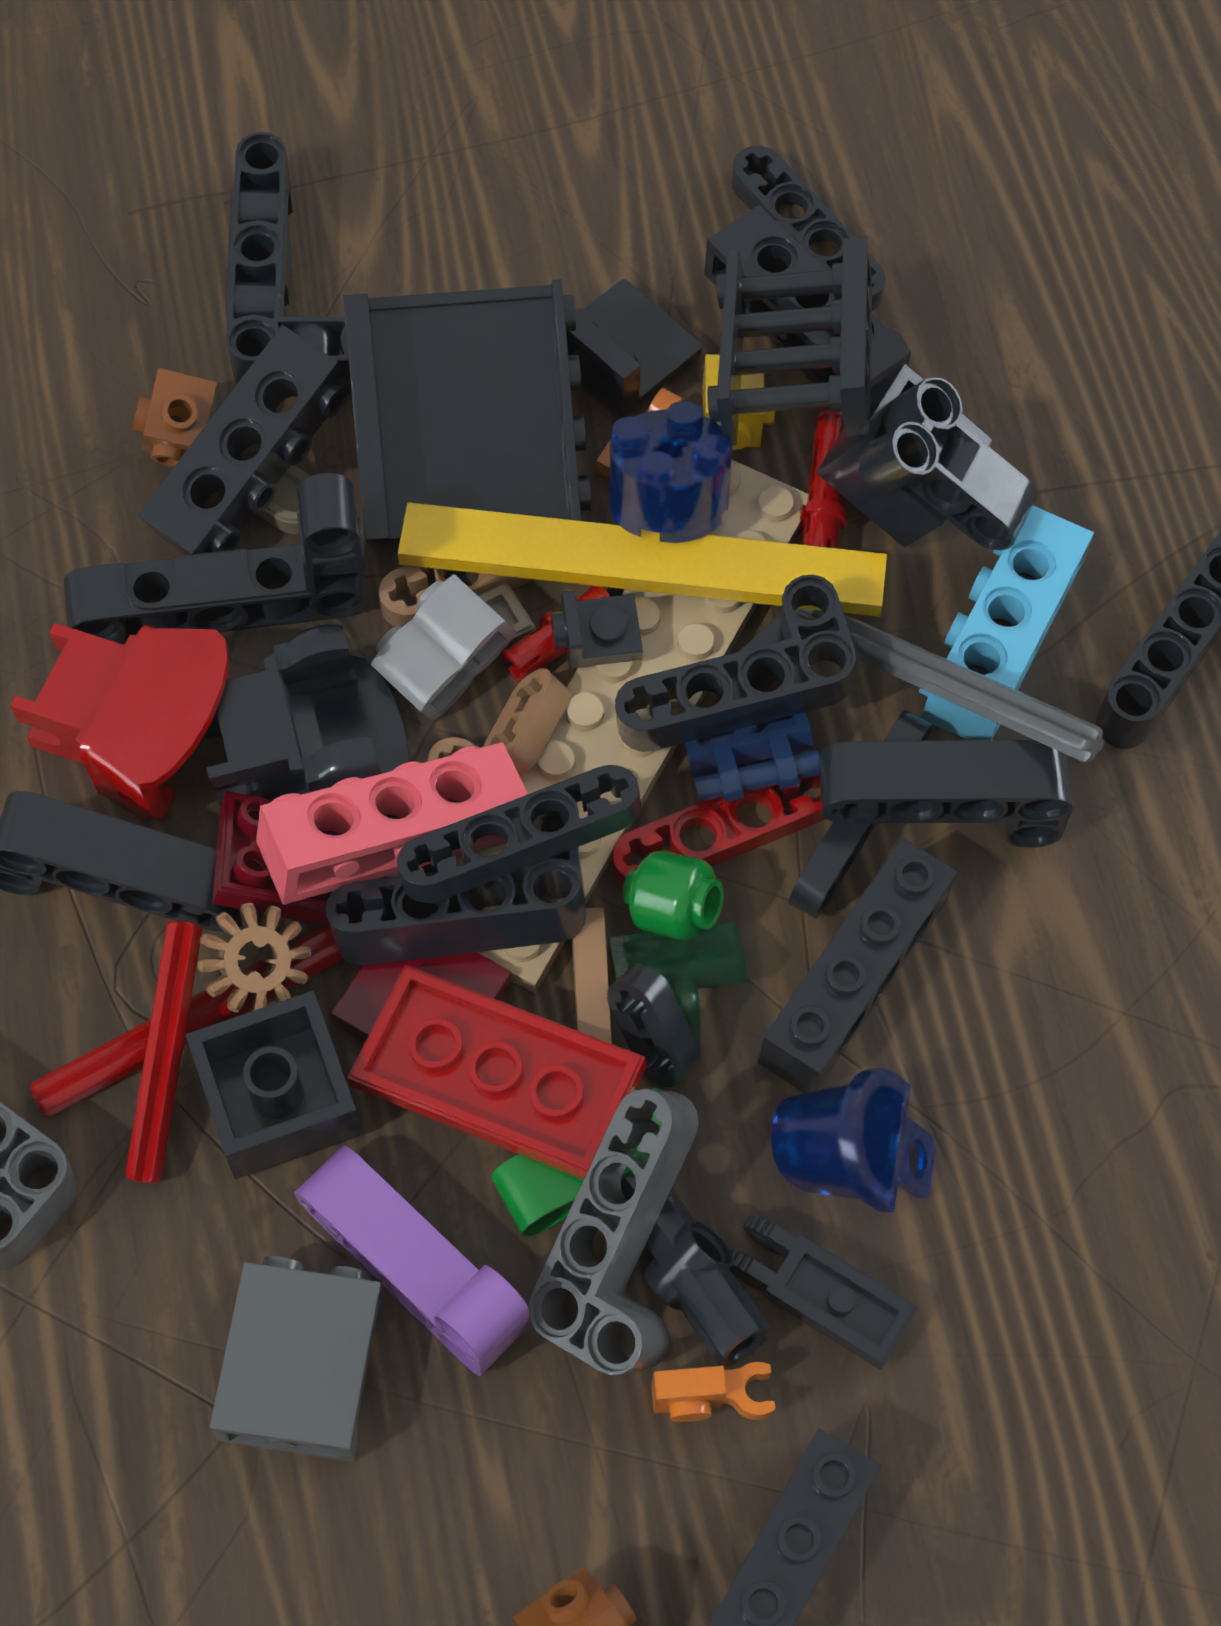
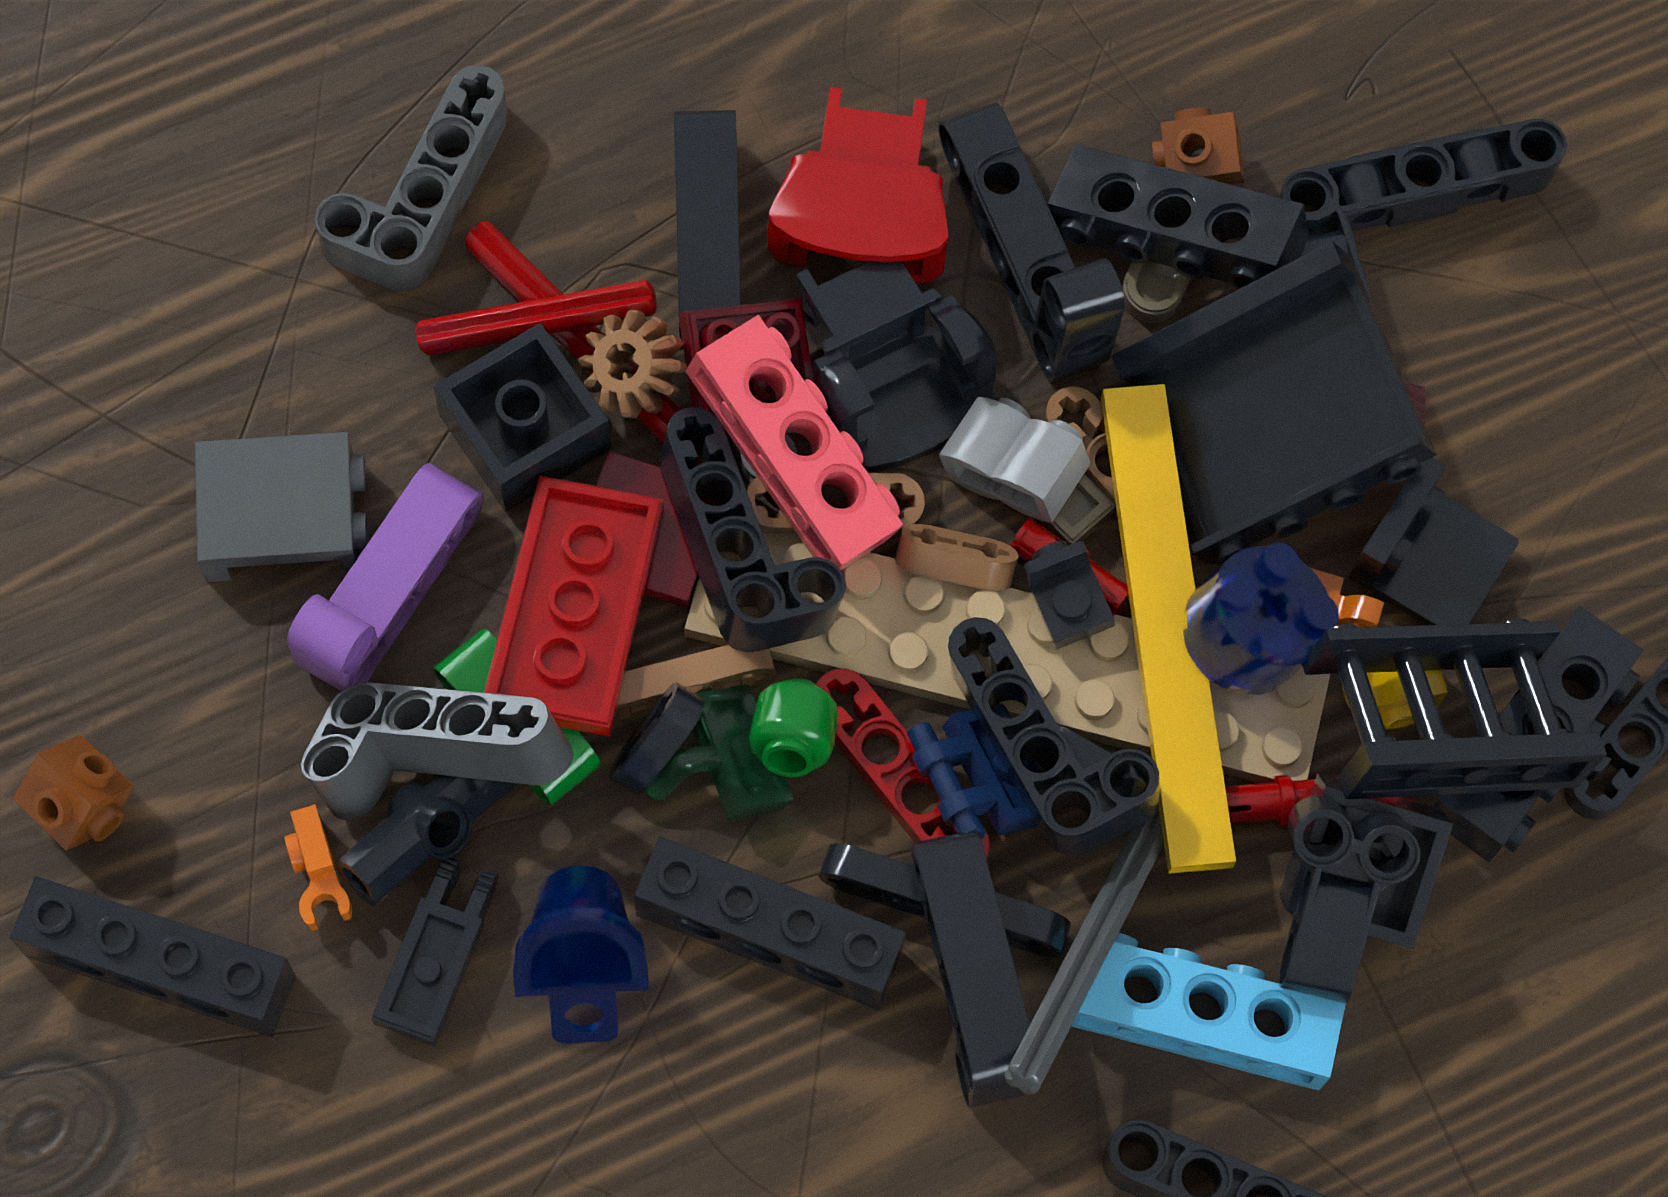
camera: 75 degrees right, 5 degrees up
black beam [397,765,641,903] -> none

